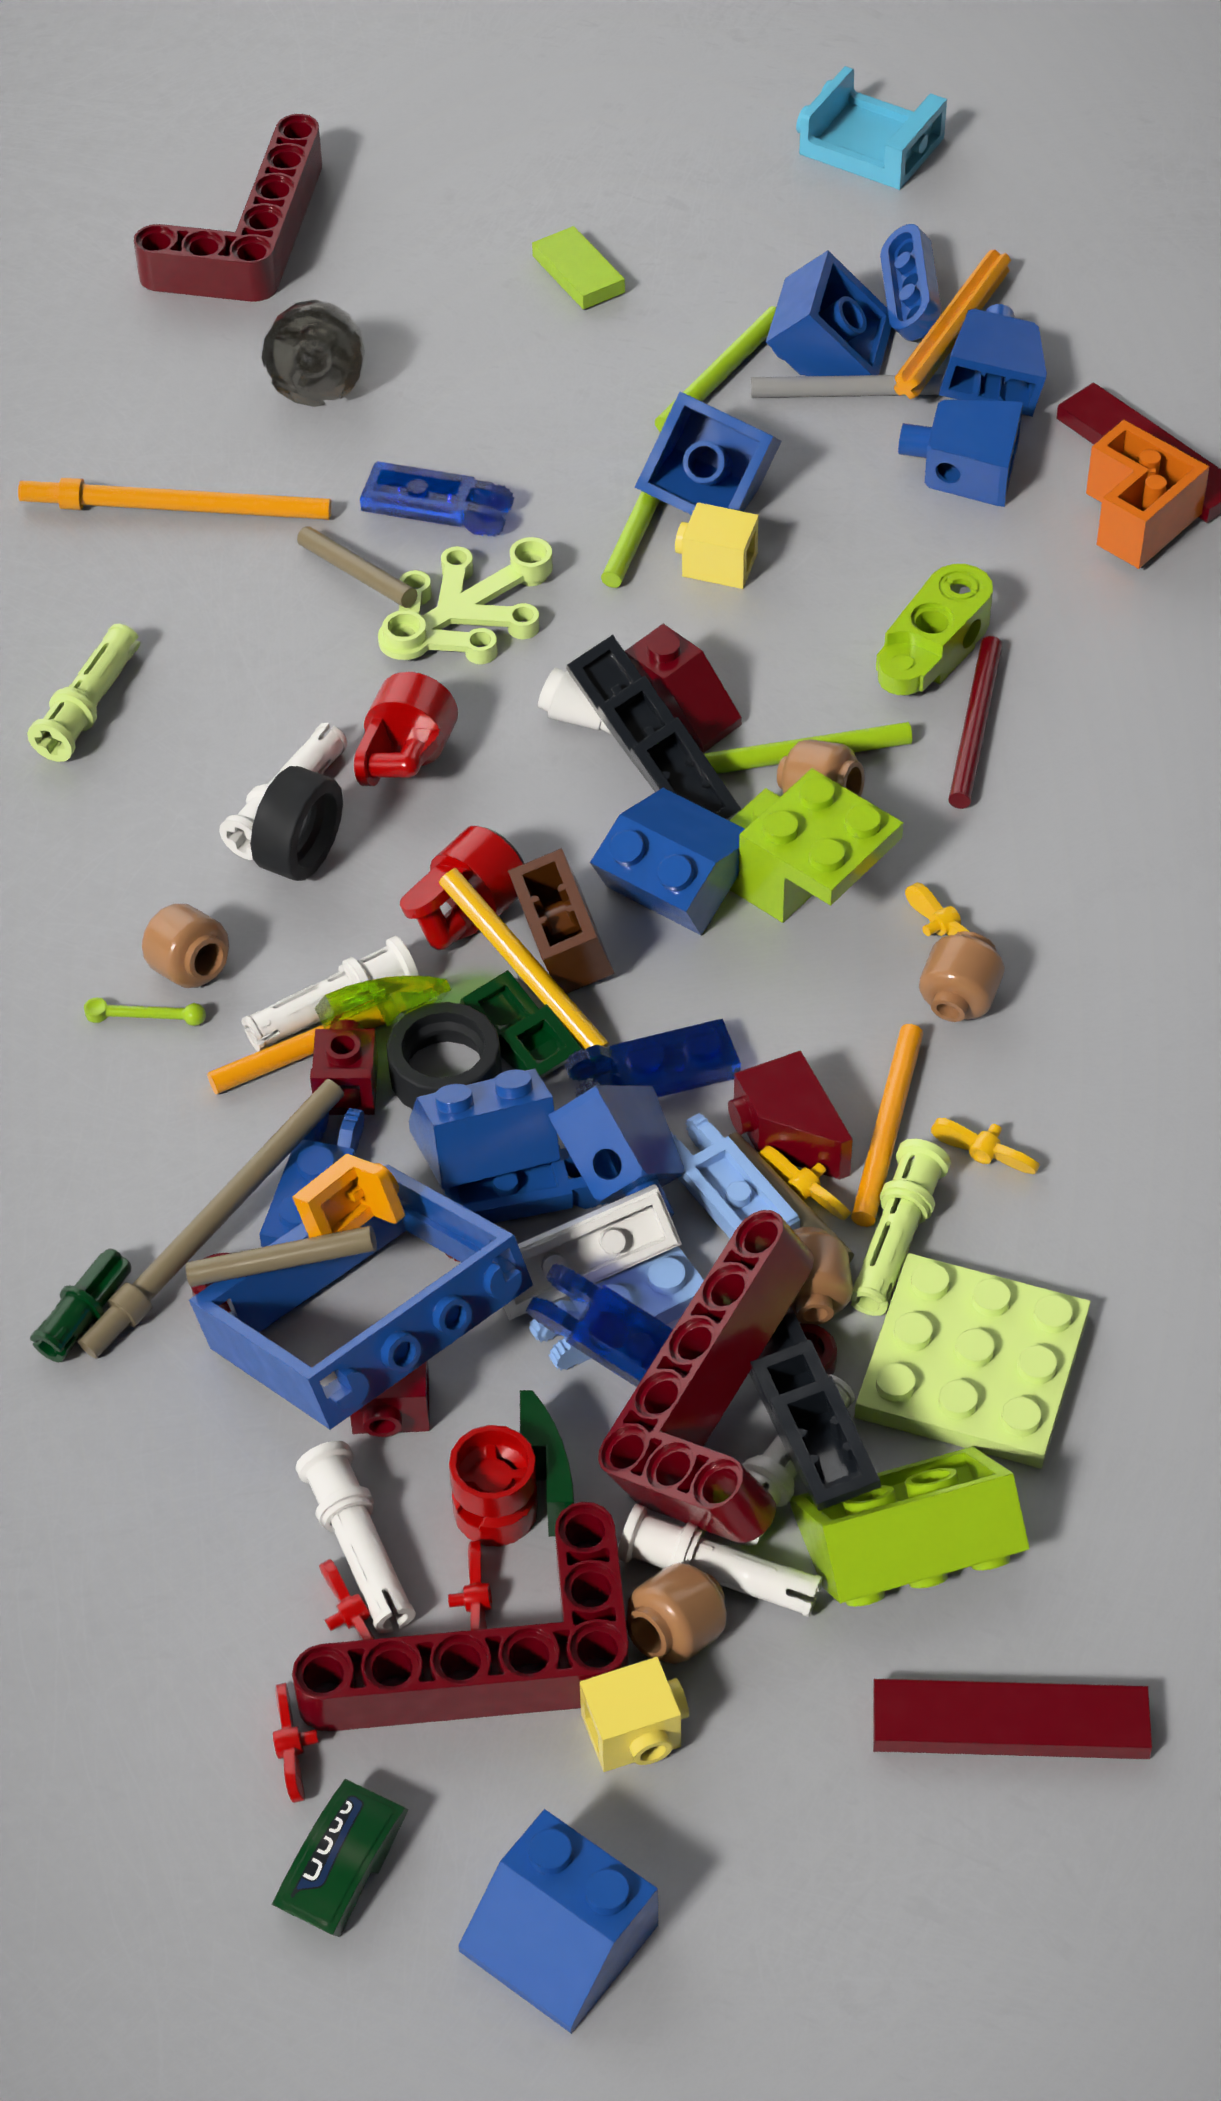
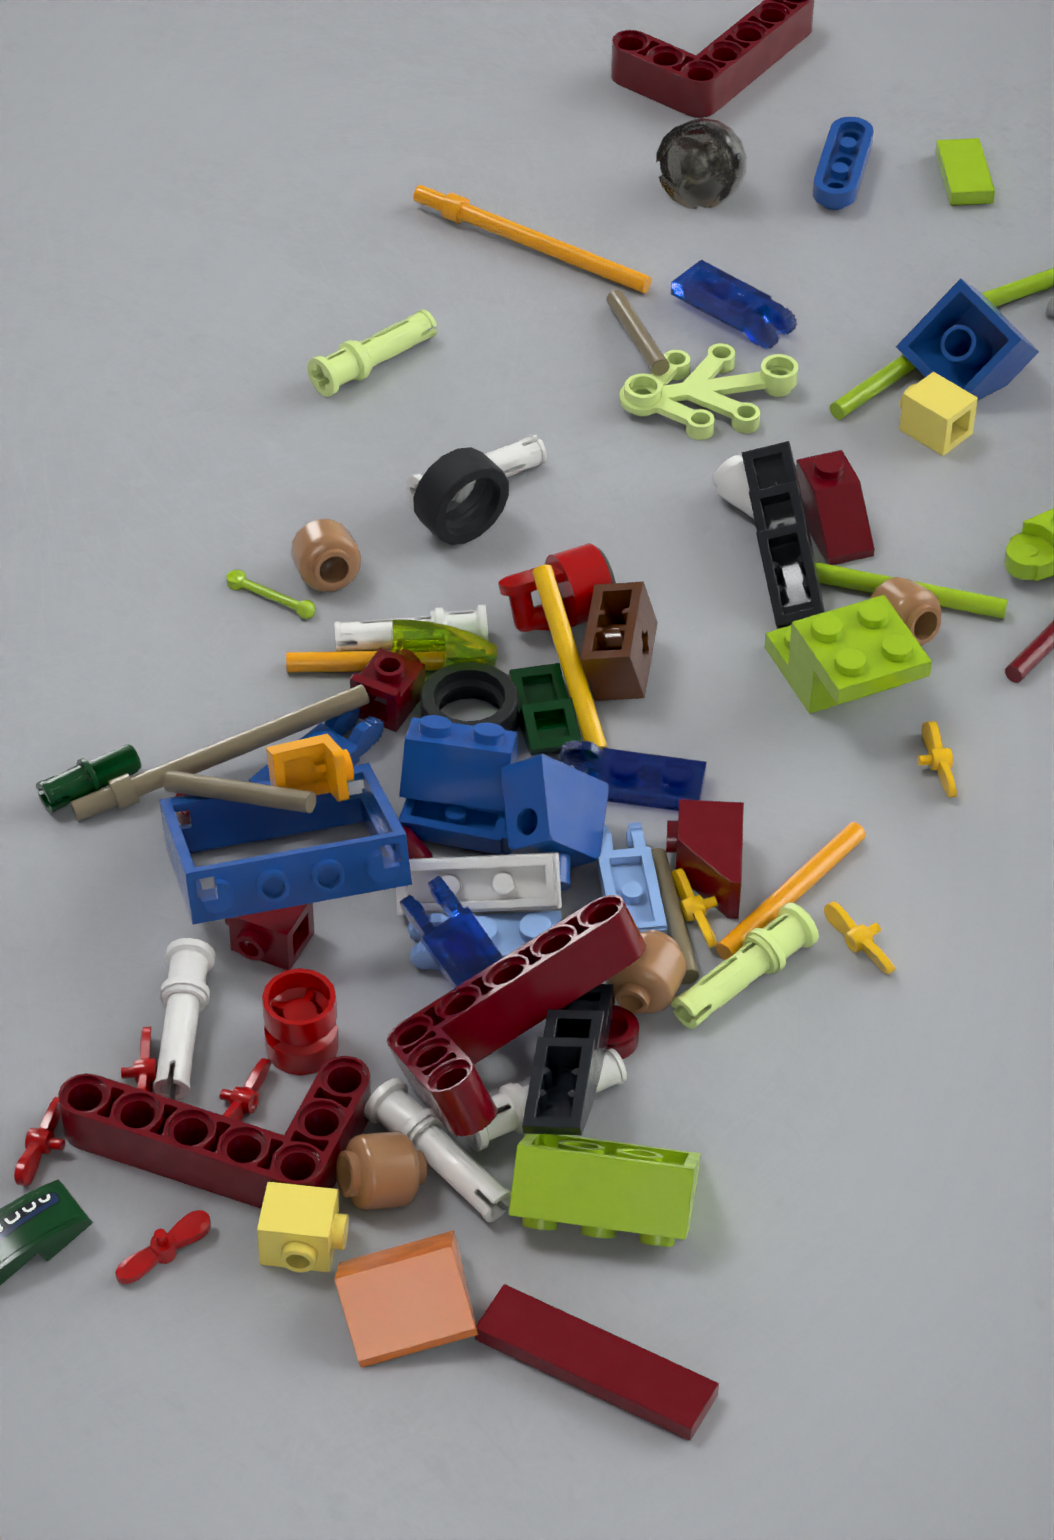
camera: 25 degrees right, 5 degrees down
red piece [354,672,458,786] -> none
blue slope [458,1809,658,2034] -> none
dark green slope [520,1390,574,1537] -> none
blue slope [590,788,745,936] -> none
yellowish green plate [854,1253,1091,1469] -> none
medium nougat head [919,931,1005,1022] -> none
none -> red piece [115,1210,211,1284]
none -> orange slope [334,1230,478,1368]
none -> blue plate [813,117,874,210]

